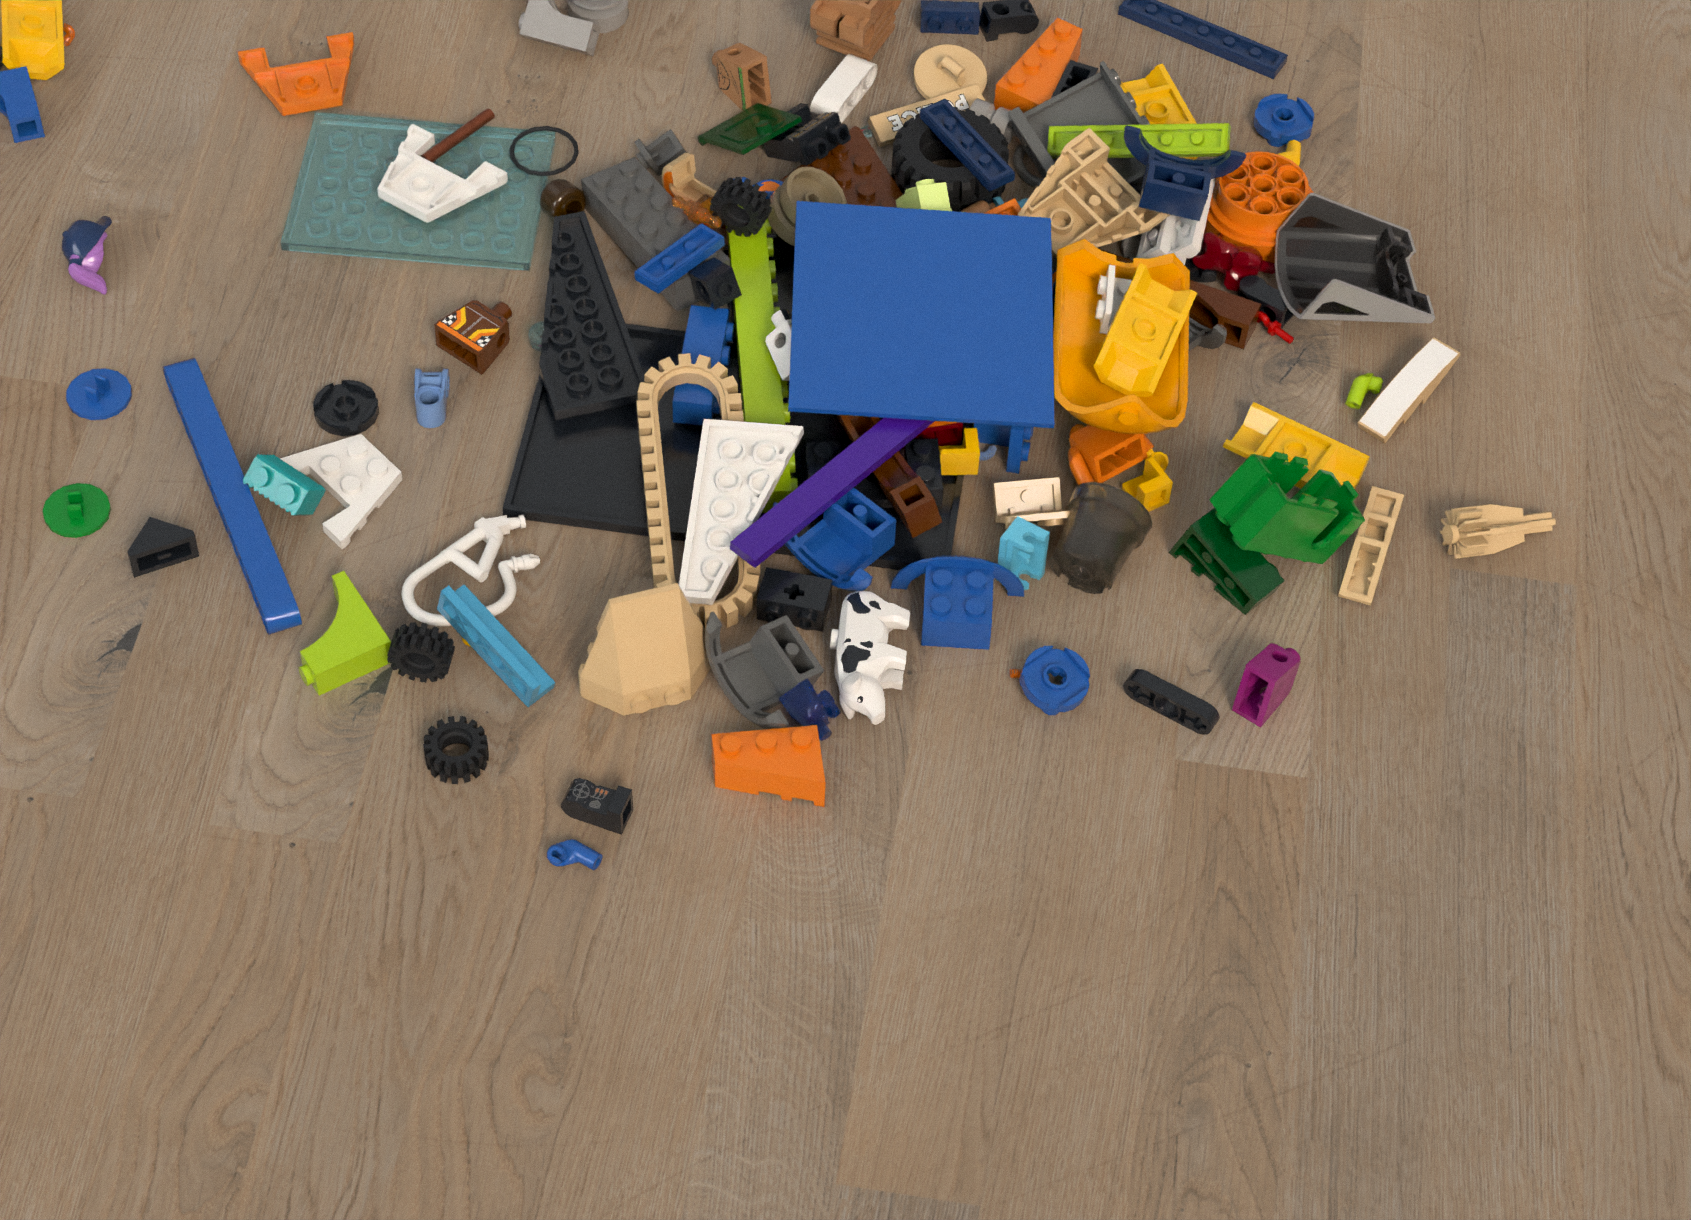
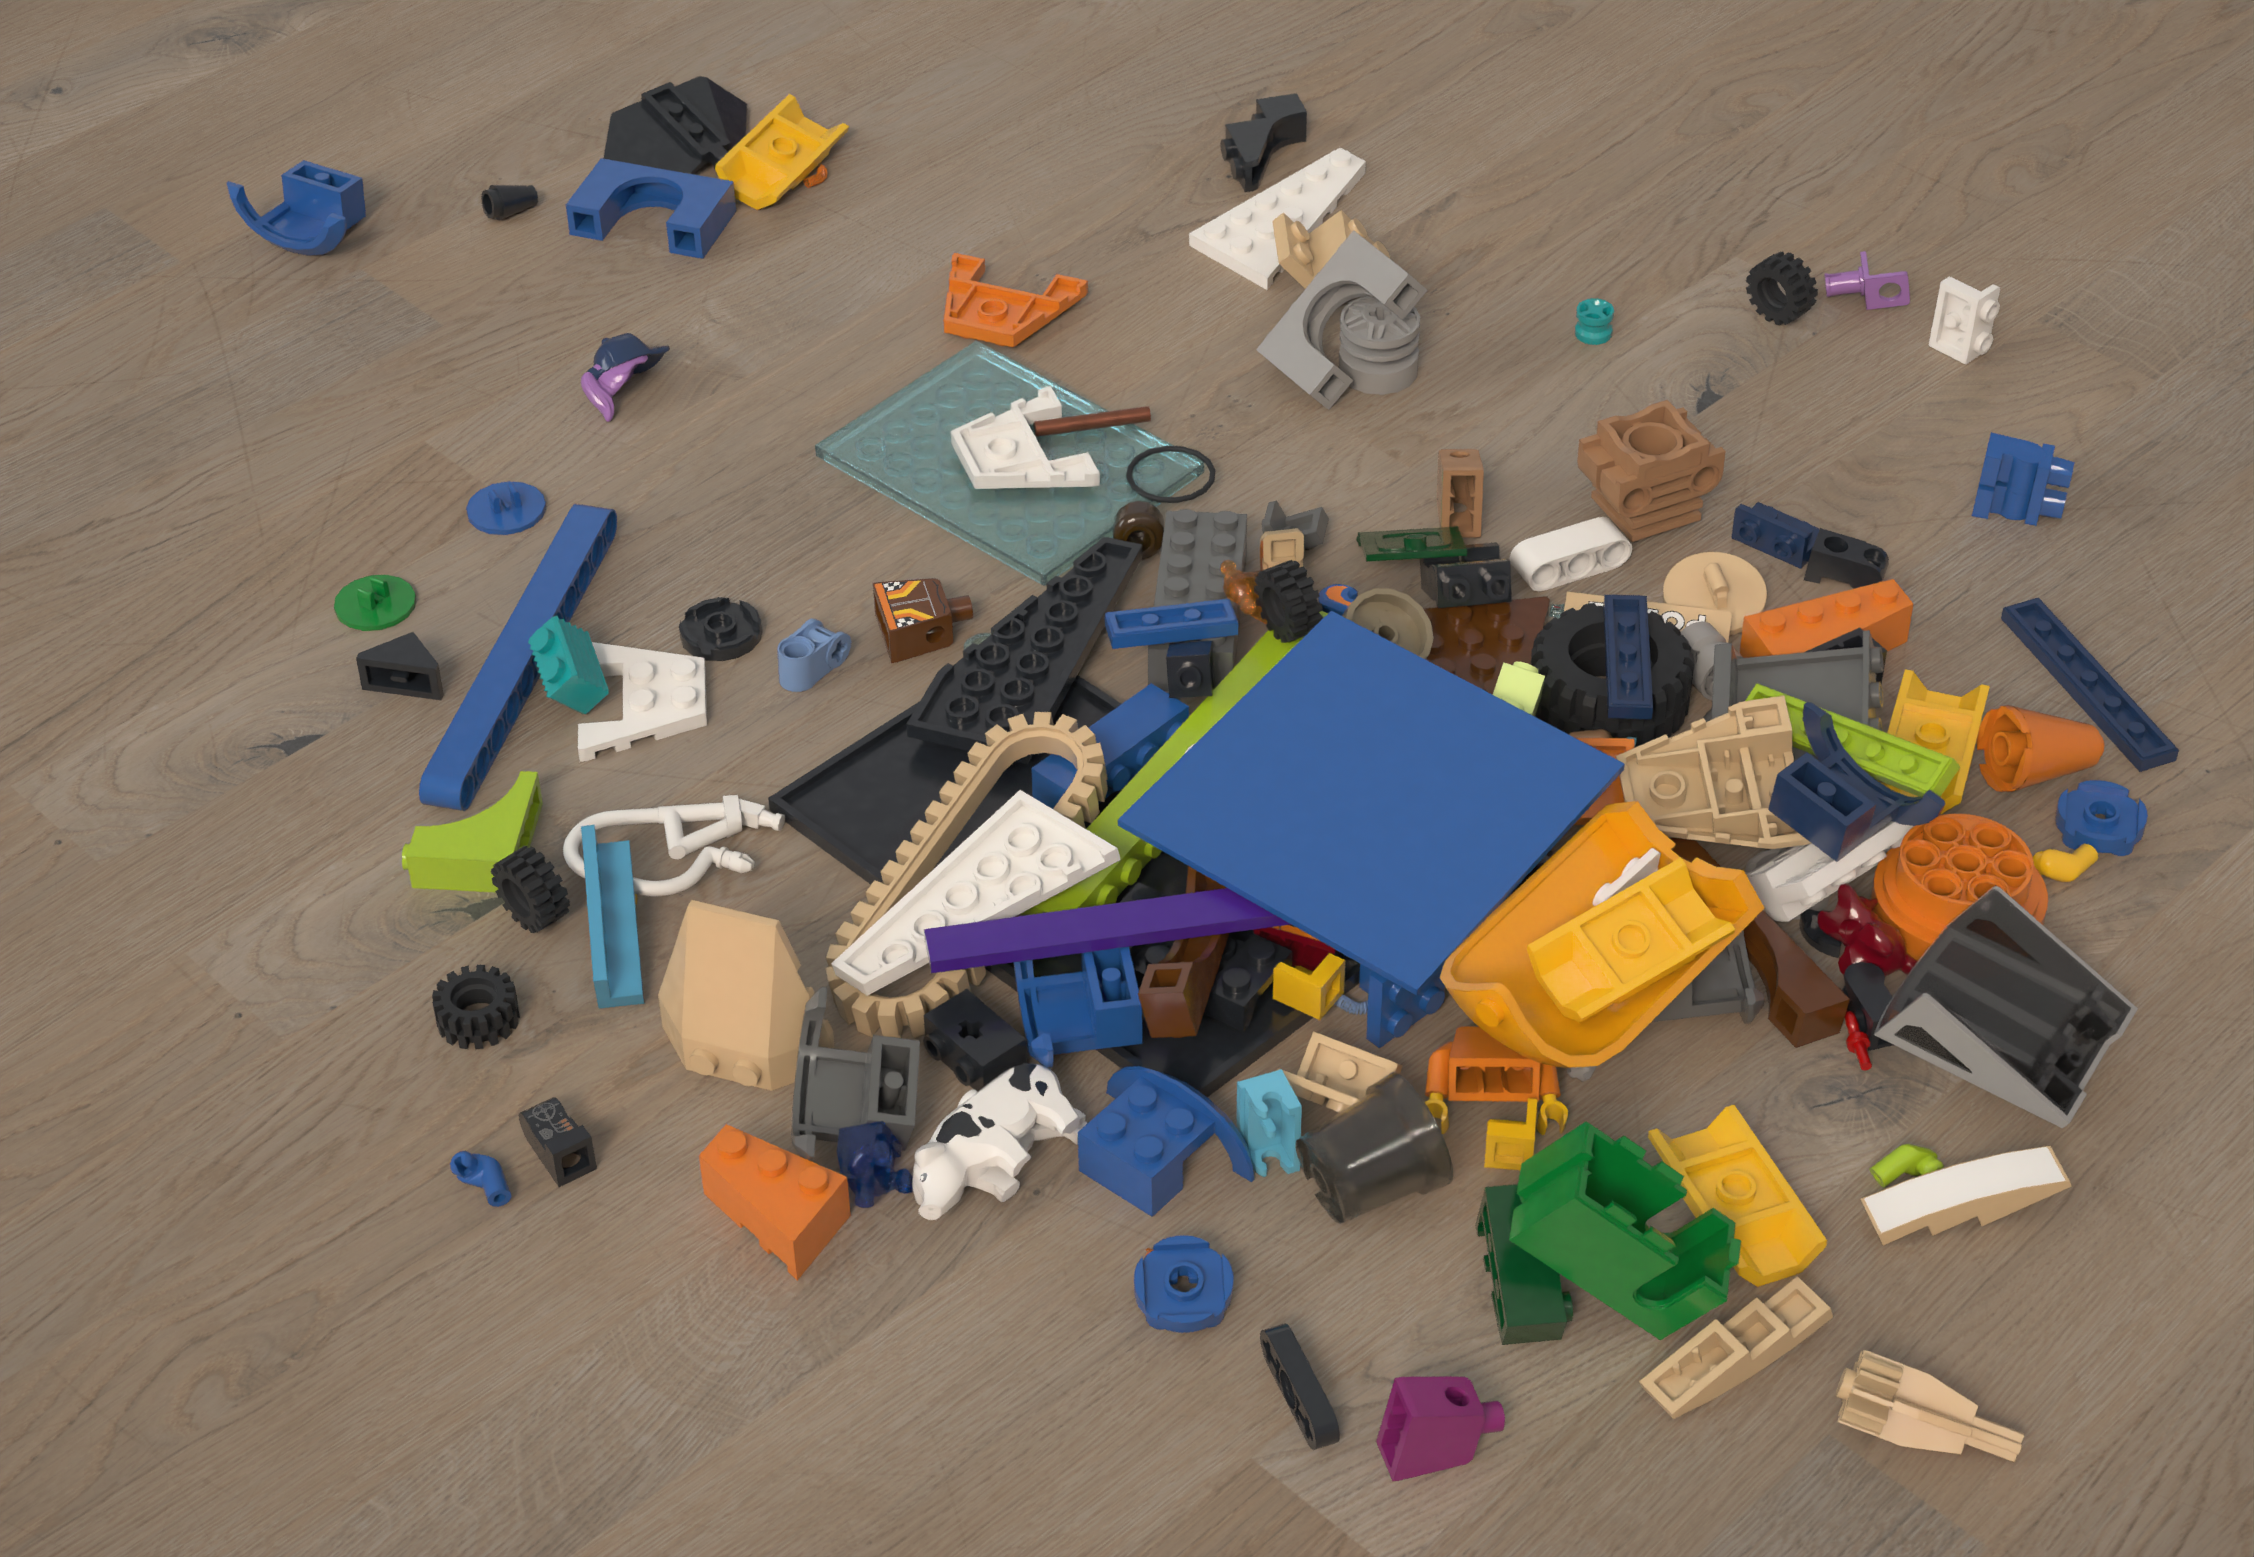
camera: 40 degrees right, 10 degrees down
none -> orange cone [1977,705,2104,792]

